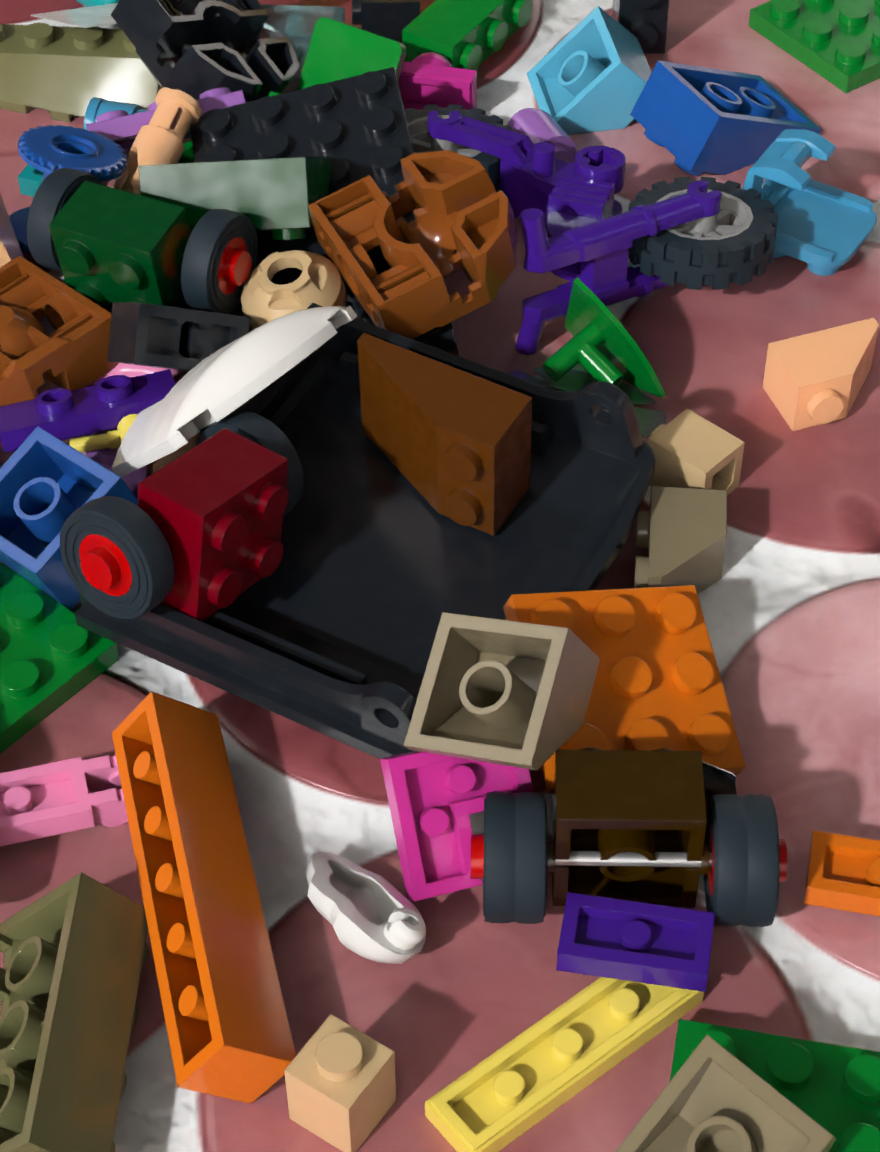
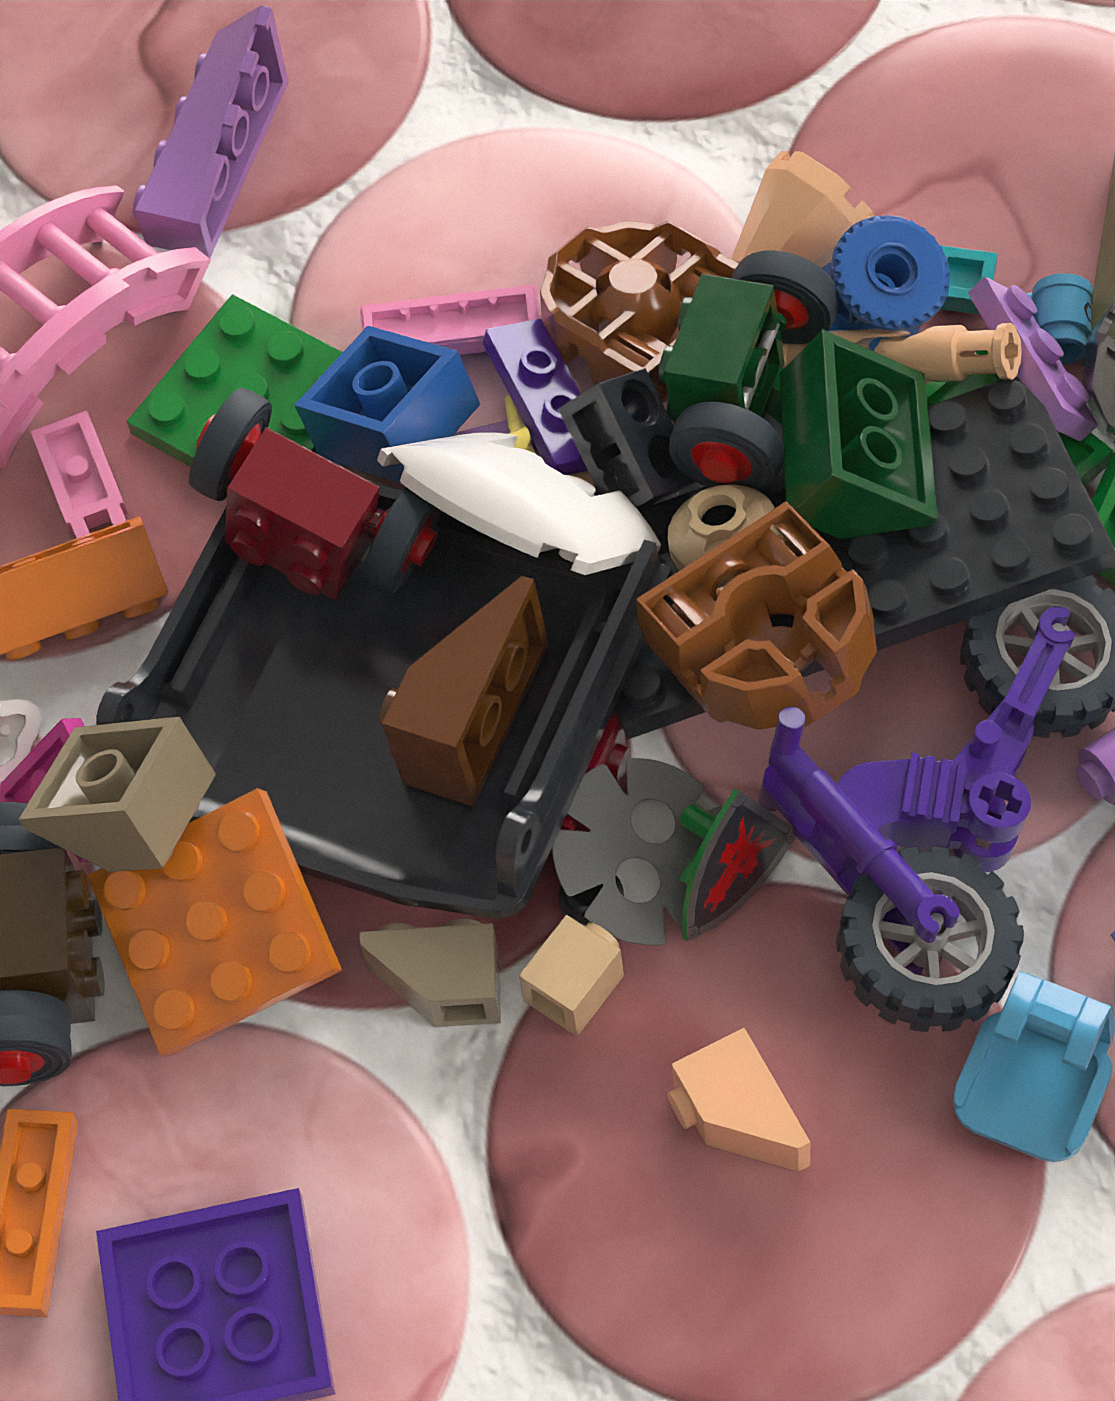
camera: 90 degrees right, 15 degrees up
black sticker [702,761,738,795] -> none

